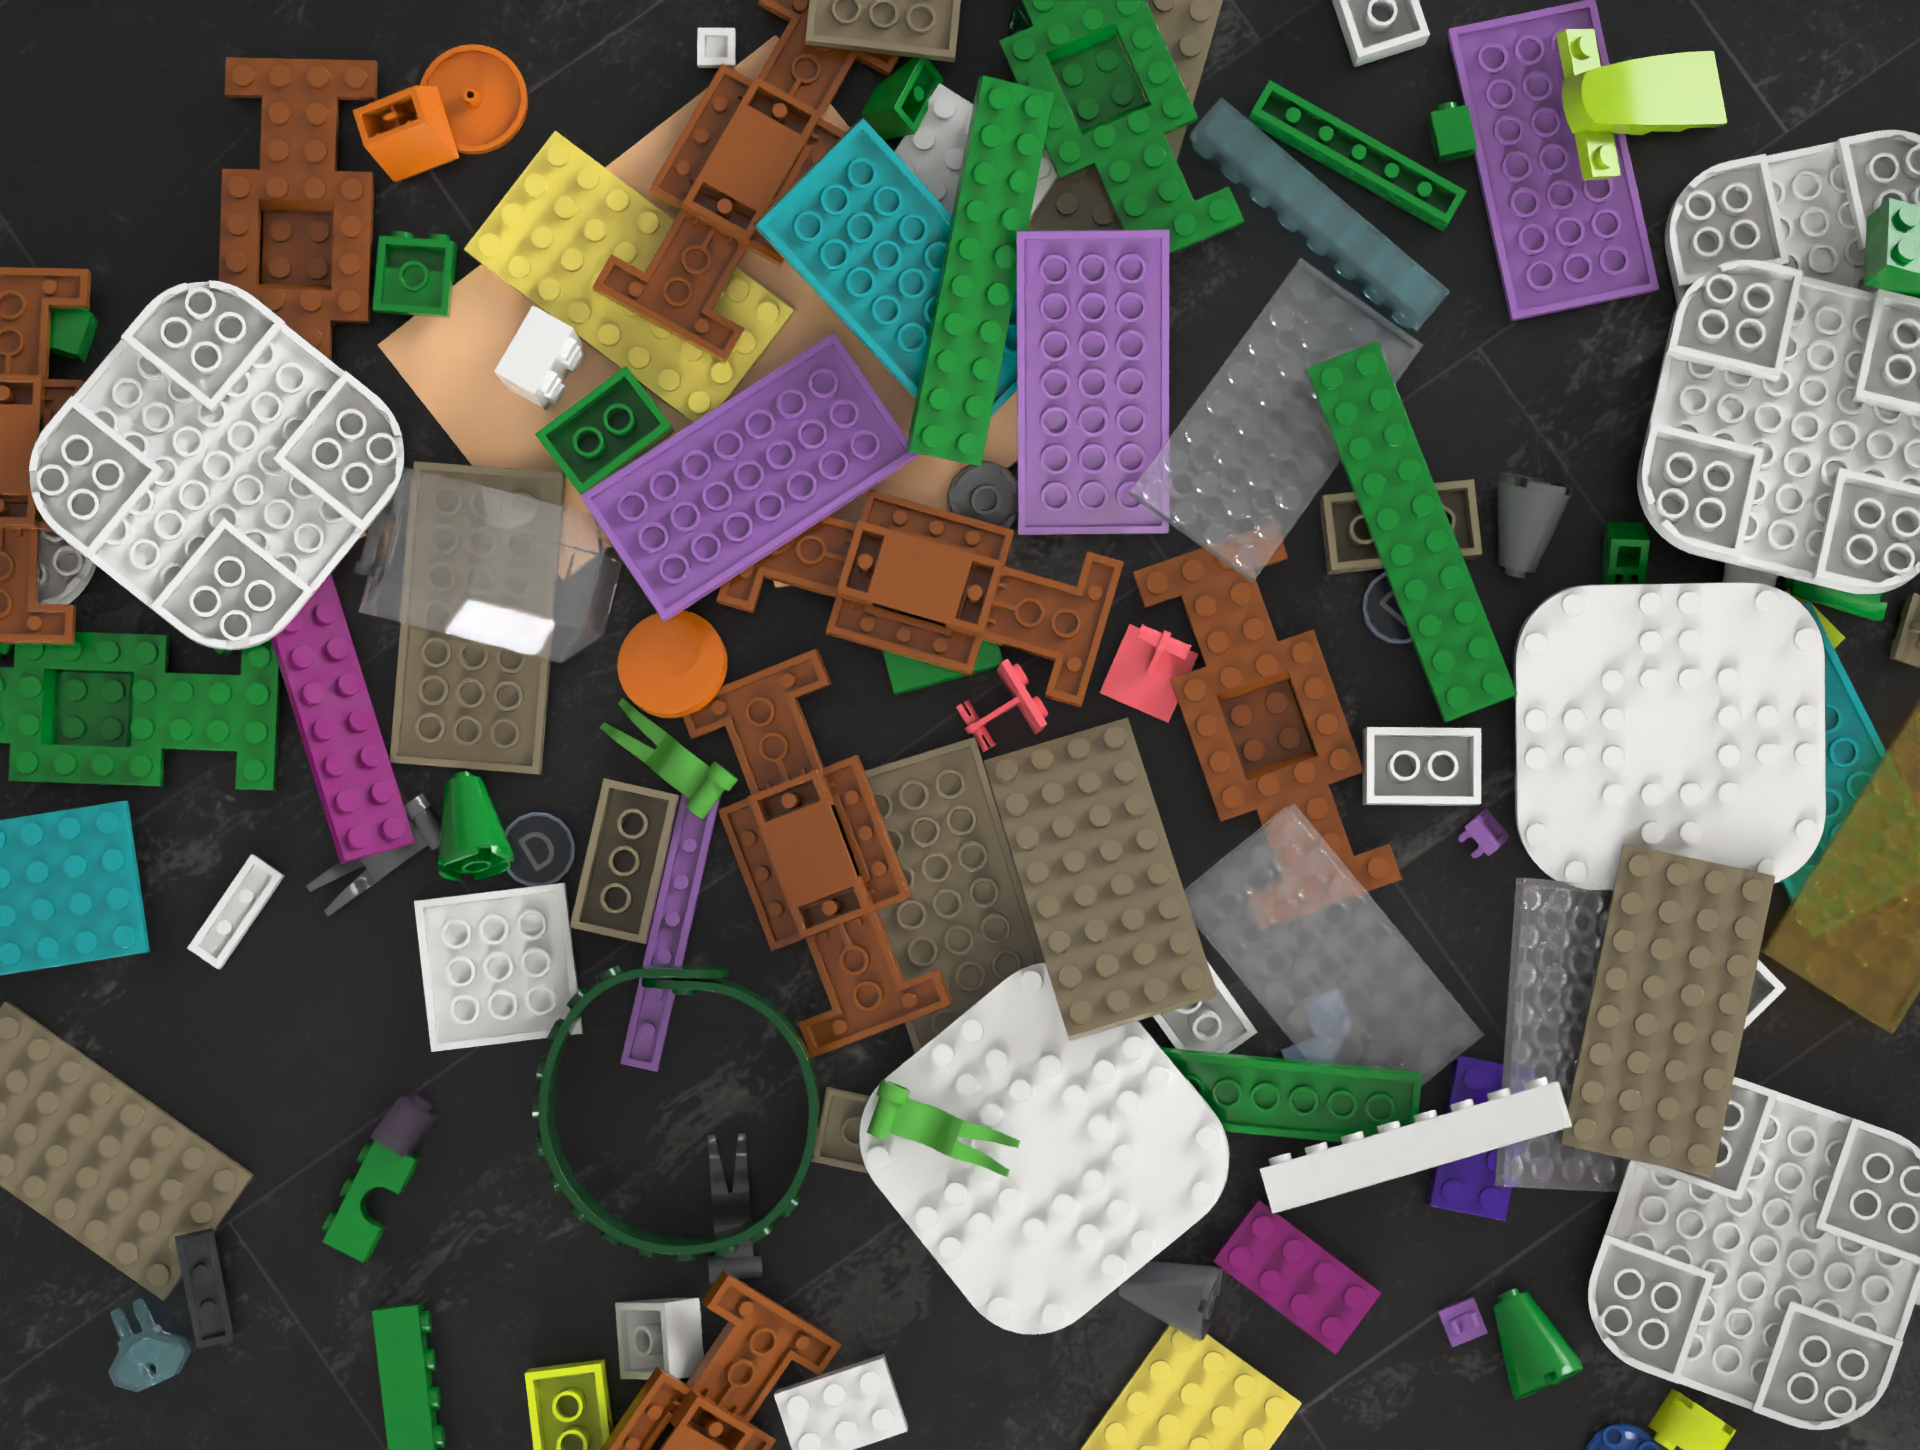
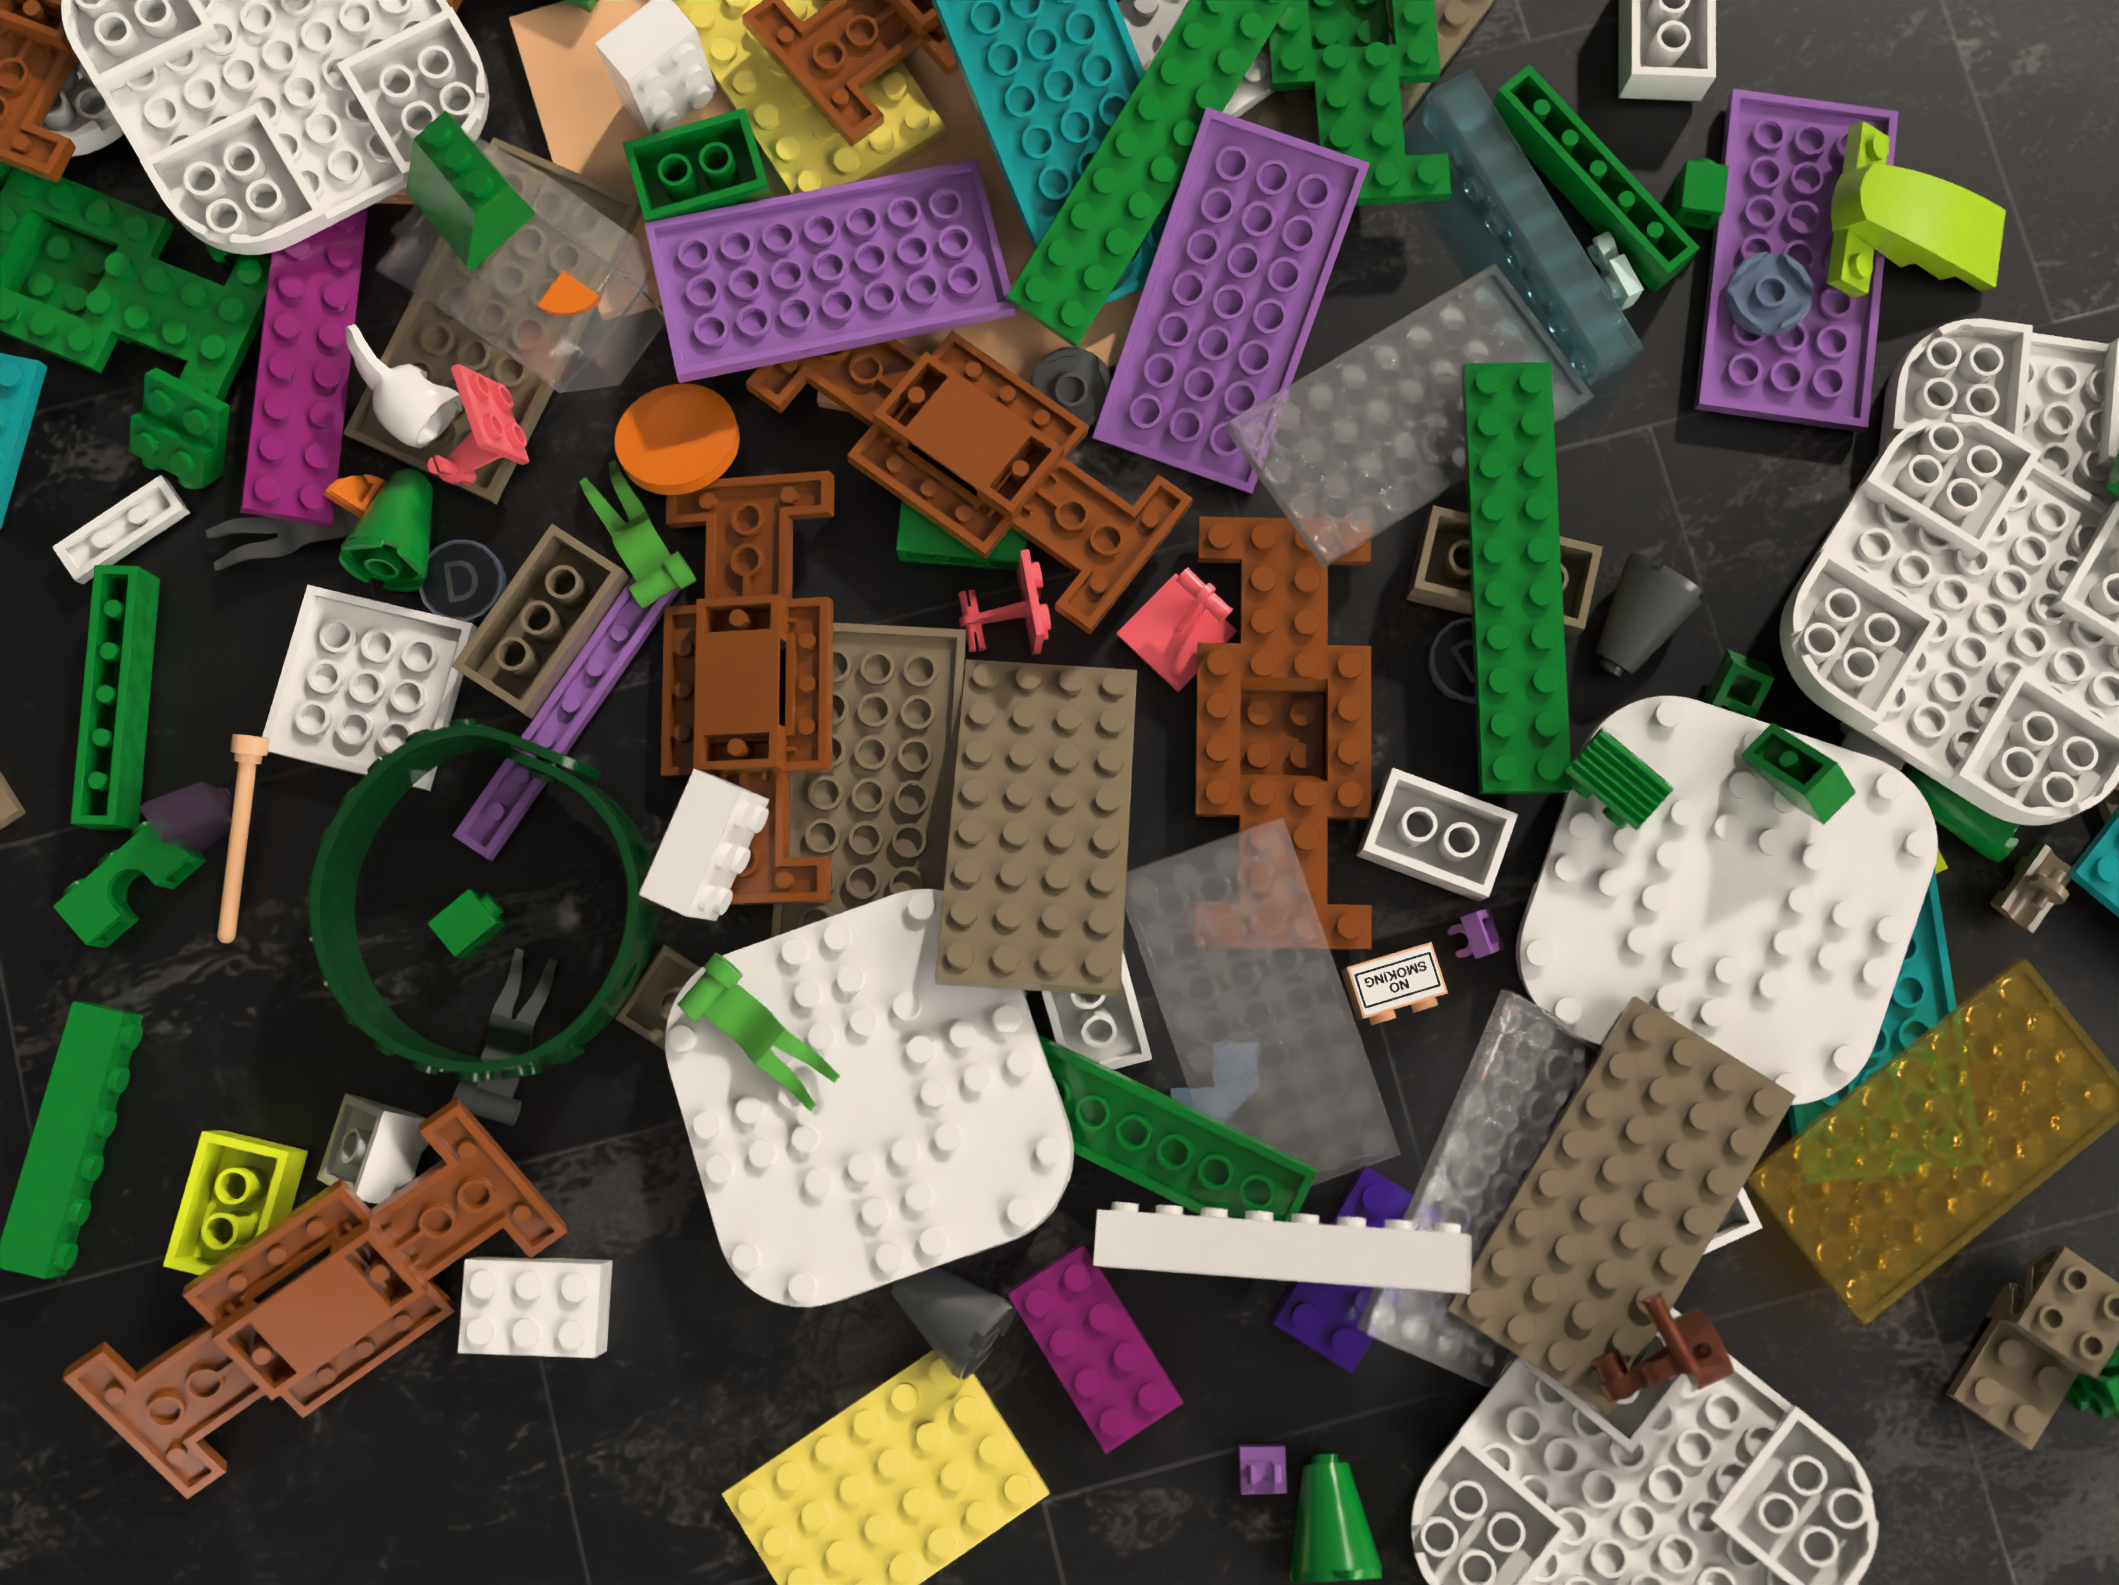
camera: 20 degrees right, 5 degrees down
none -> green brick [71,565,160,831]
none -> green plate [129,368,230,489]
none -> light nougat piece [217,734,270,944]
none -> orange tile [323,474,386,518]
none -> white piece [345,324,465,449]
none -> green slope [406,110,536,272]
none -> coral plate [427,364,530,486]
none -> green brick [427,889,508,960]
none -> orange tile [537,270,601,317]
none -> white brick [639,769,770,921]
none -> brick [1341,942,1448,1025]
none -> green brick [1565,727,1674,830]
none -> light aqua plate [1587,231,1644,312]
none -> copper piece [1591,1290,1734,1403]
none -> sand blue tile [1725,252,1813,337]
none -> green slope [1741,723,1856,825]

